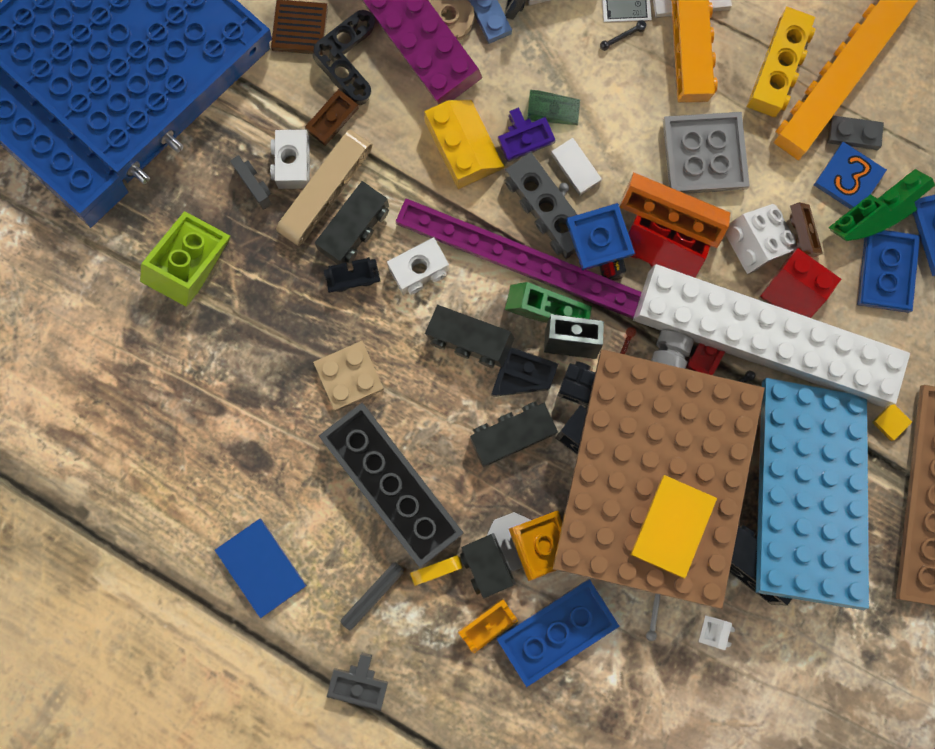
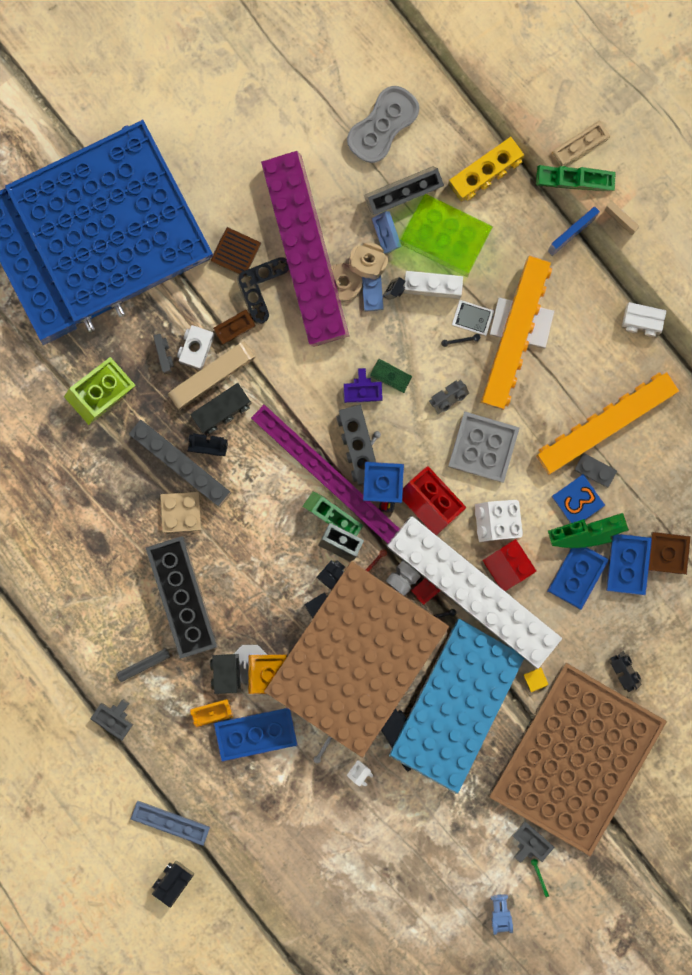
camera: 25 degrees right, 5 degrees up
blue tile [215,518,307,618] -> none
white brick [387,237,449,295] -> none
yellow beam [410,555,463,586] -> none
yellow slope [424,100,505,189] -> none
pearl dark grey brick [425,304,515,368] -> none
pearl dark grey brick [470,401,558,468] -> none
black wing [491,347,559,397] -> none
white tile [551,138,602,196] -> none
orange brick [620,172,730,248] -> none
yellow tile [630,475,717,579] -> none
yellow brick [746,6,816,118] -> none
reddish brown plate [790,202,823,257] -> none
none -> dark grey brick [129,420,232,508]
none -> dark grey hinge [429,379,469,414]

